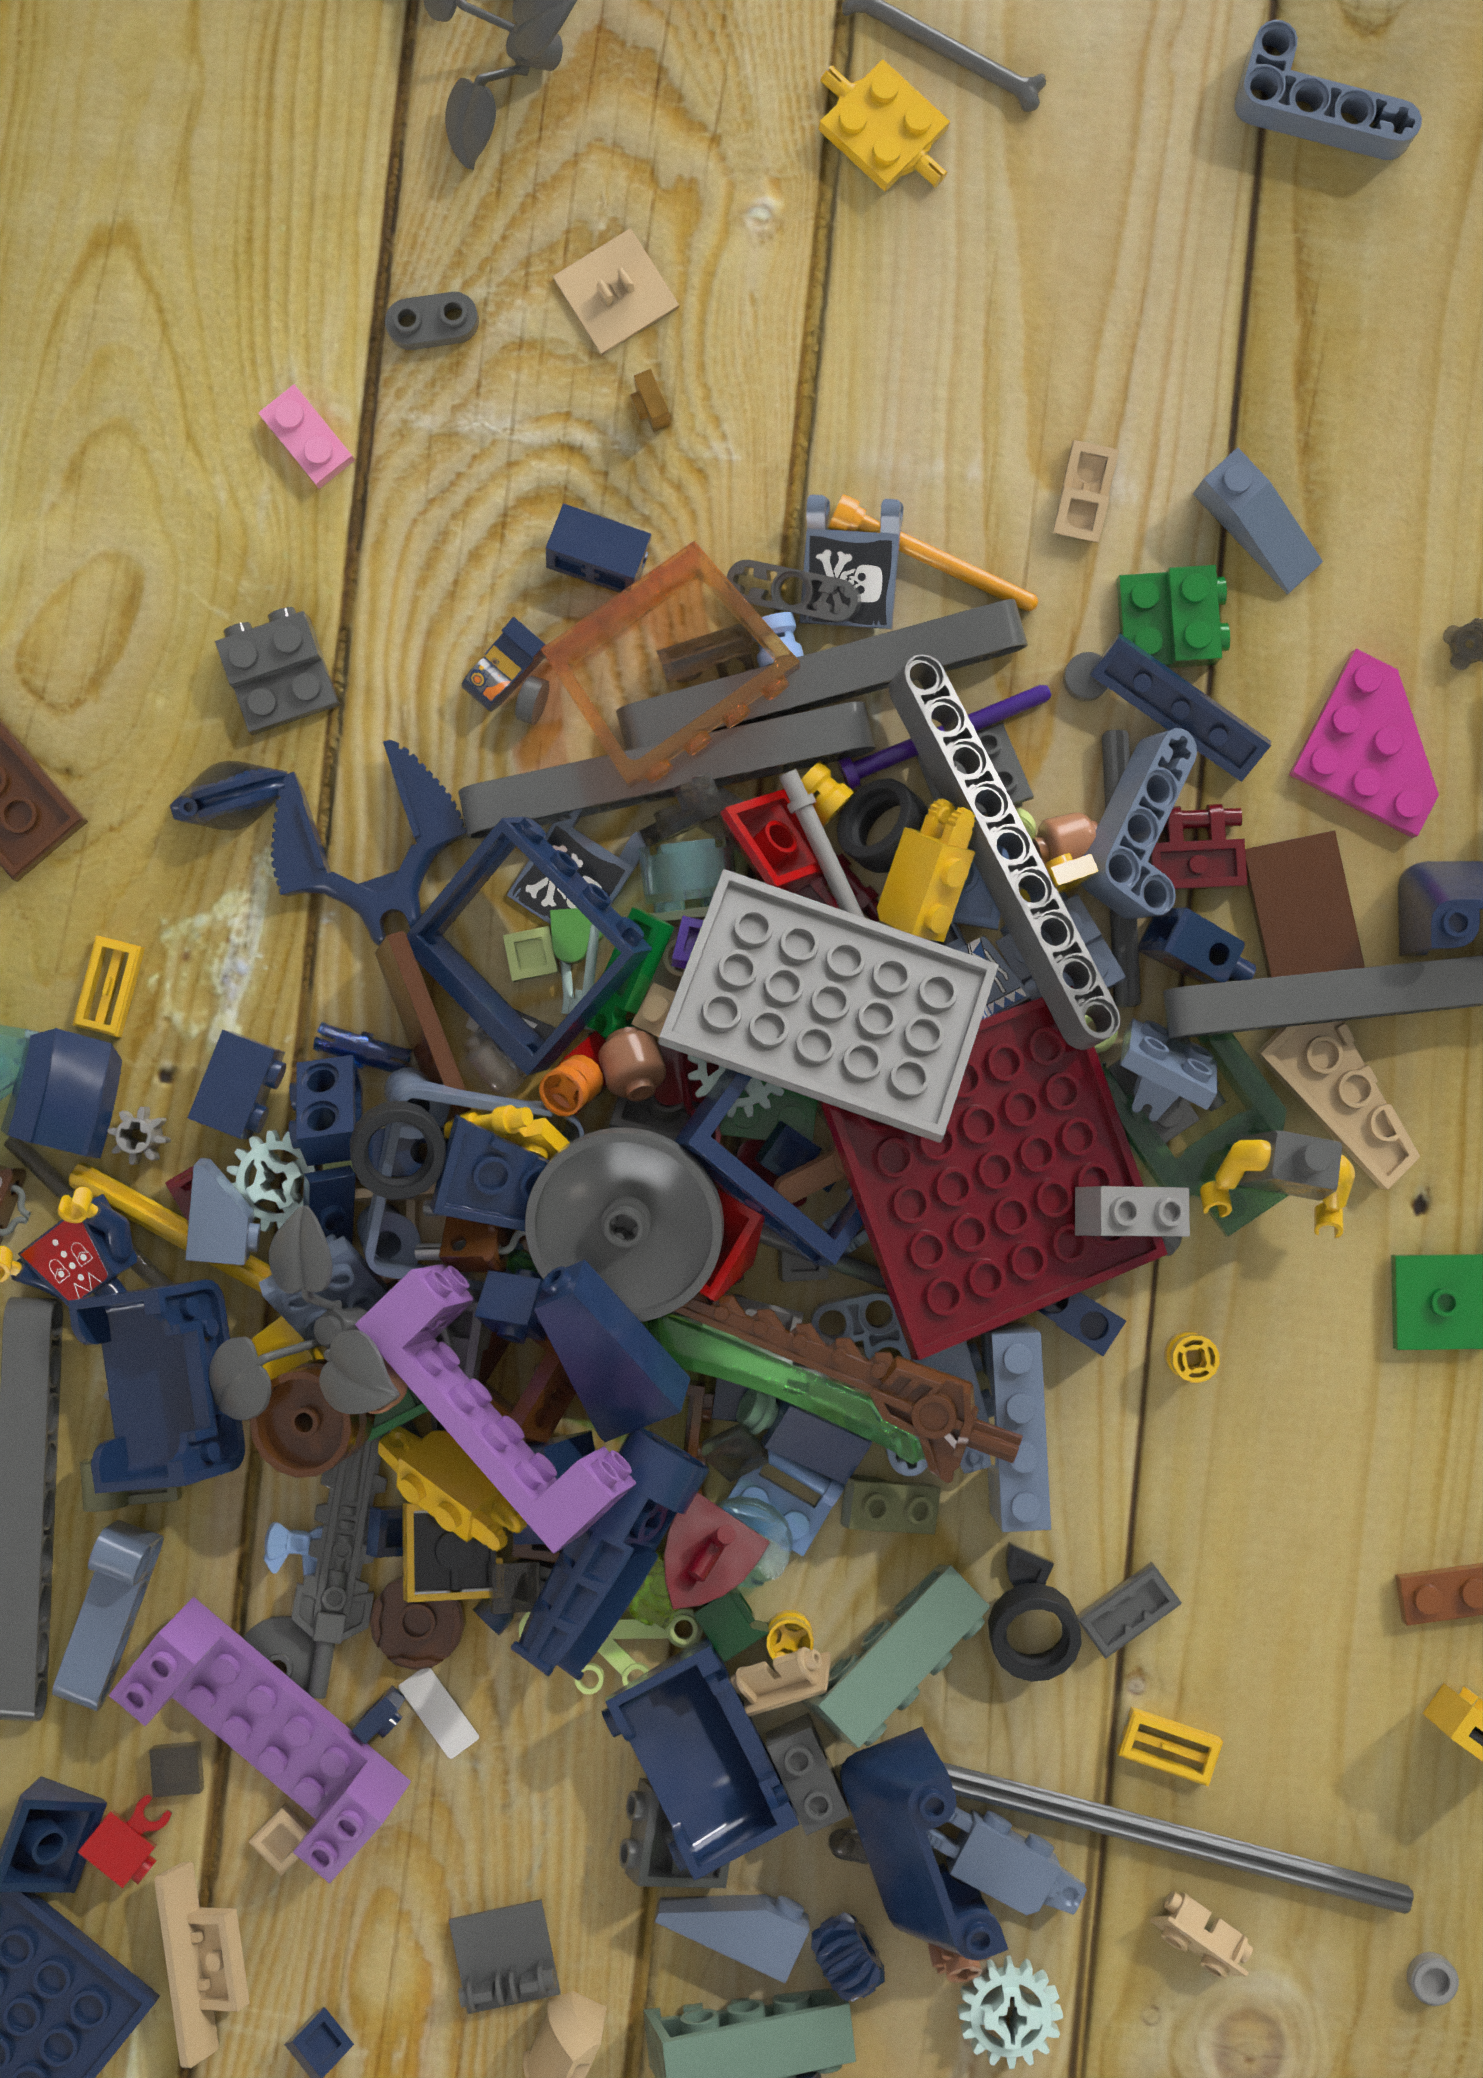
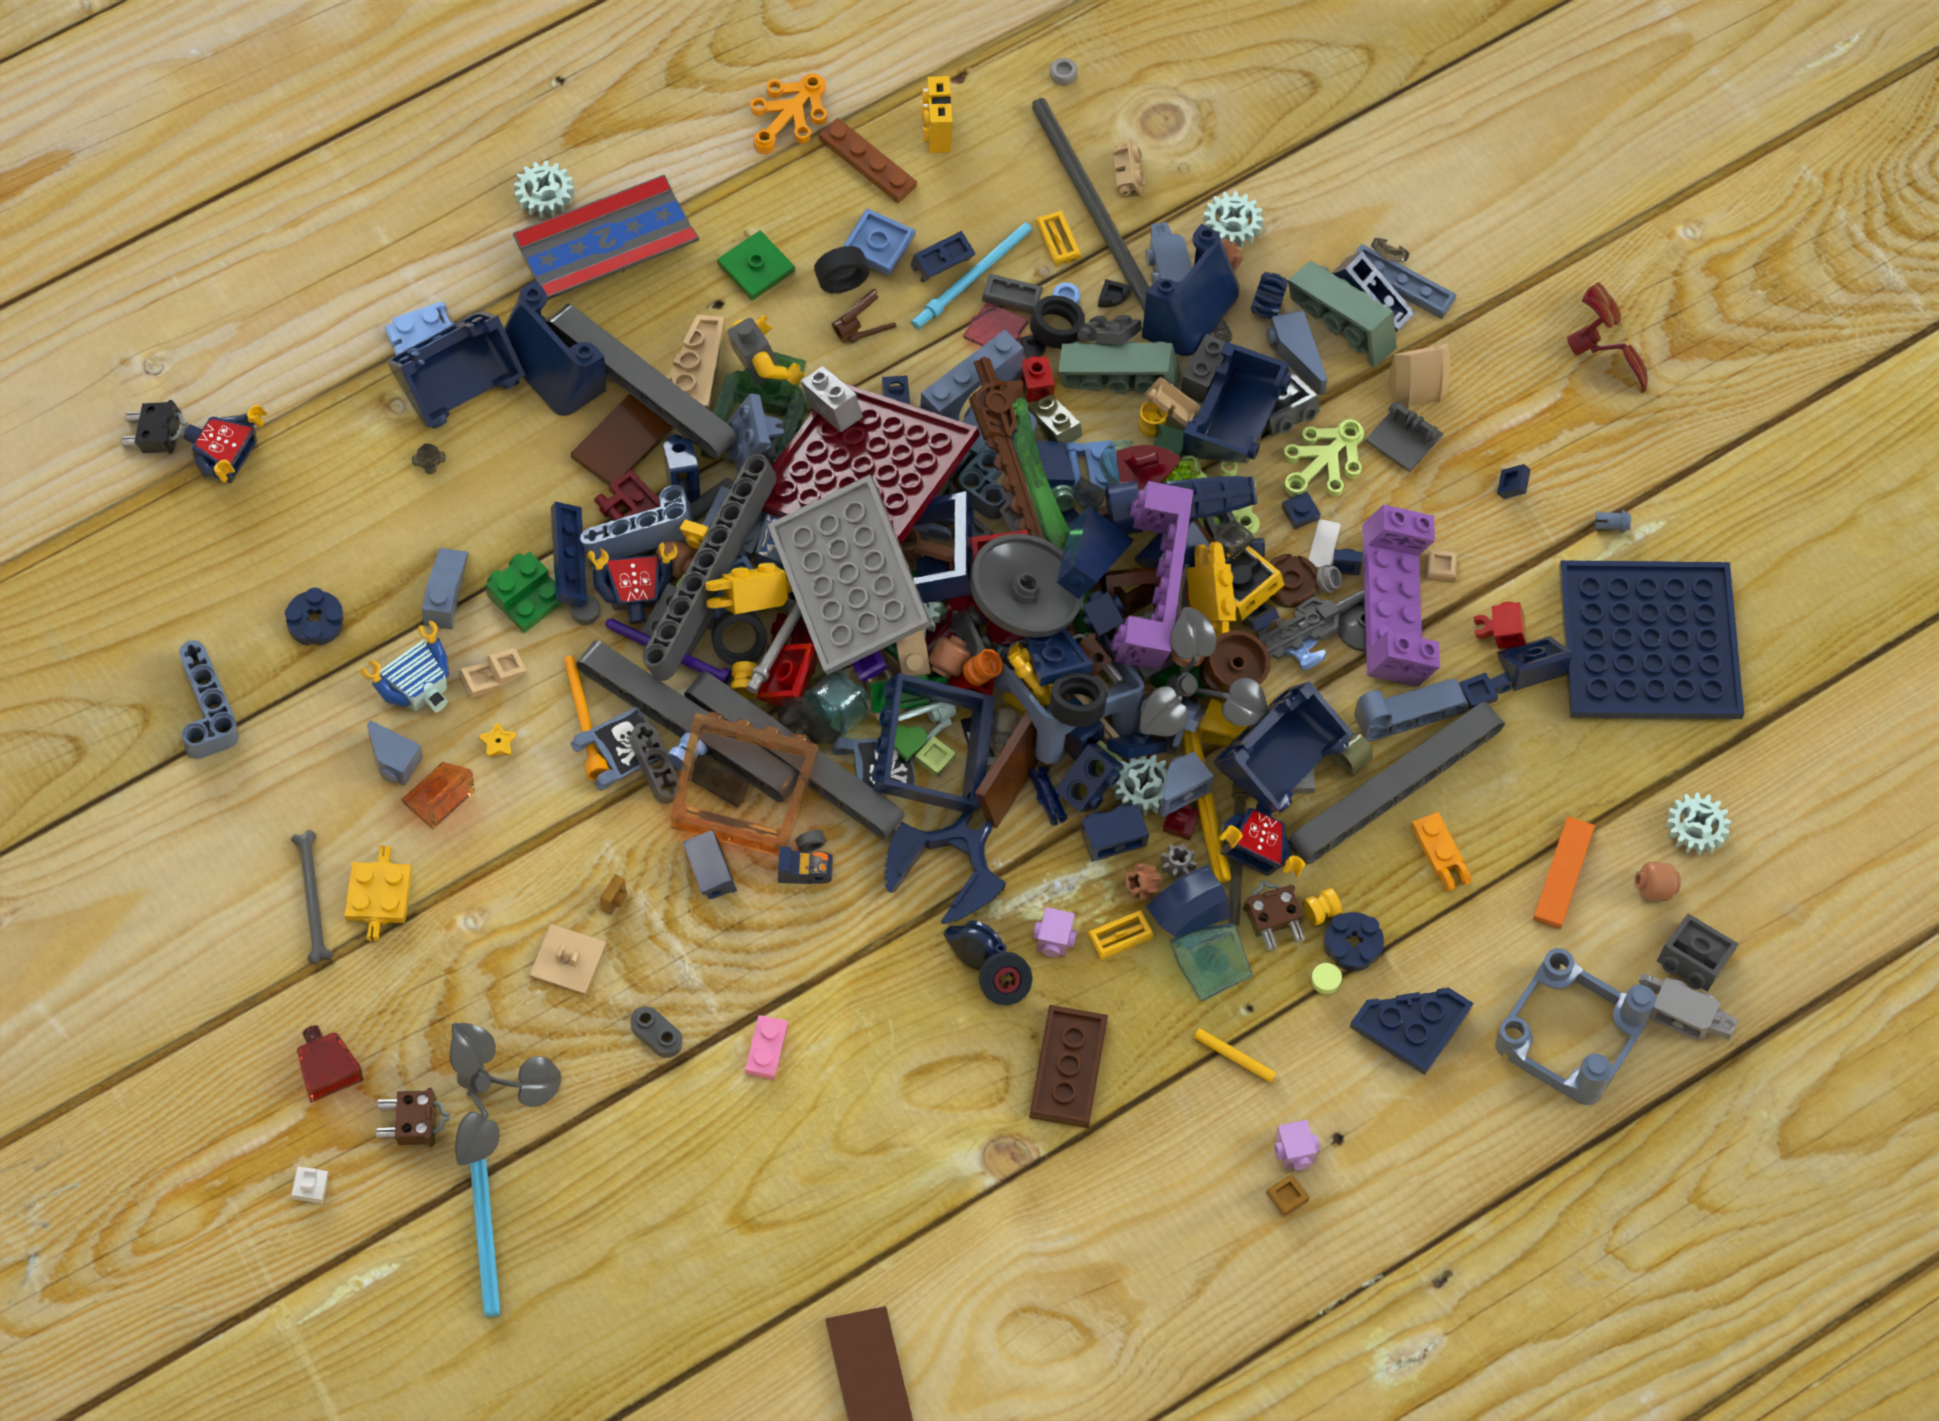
camera: 140 degrees left, 25 degrees down
clear smoke tile [149,1741,204,1798] -> none
tan bracket [154,1862,250,2068] -> none
dark grey plate [215,607,340,735] -> none
yellow wheel [1164,1331,1220,1383] -> none
dark pink plate [1289,648,1439,838] -> none
none -> dark blue plate [285,587,344,645]
none -> torso [360,621,449,712]
none -> sand blue slope [367,720,423,786]
none -> clear orange slope [401,762,475,830]
none -> yellow plate [479,723,517,757]
none -> torso [588,542,678,624]
none -> black tyre [814,246,870,294]
none -> reddish brown plant [832,289,897,343]
none -> medium blue plate [843,208,915,276]
none -> dark blue hinge [910,231,976,283]
none -> medium azure bar [911,222,1032,330]
none -> clear pink piece [963,302,1028,346]
none -> black bush [978,951,1033,1006]
none -> red brick [1021,356,1055,403]
none -> lavender brick [1033,907,1077,957]
none -> light blue tile [1053,283,1080,305]
none -> dark grey plate [1077,315,1142,345]
none -> black tile [1098,279,1132,308]
none -> nougat gear [1125,863,1162,900]
none -> dark blue plate [1282,492,1321,530]
none -> yellowish green plant [1283,419,1364,497]
none -> light grey plate [1316,565,1342,593]
none -> dark blue plate [1459,672,1513,710]

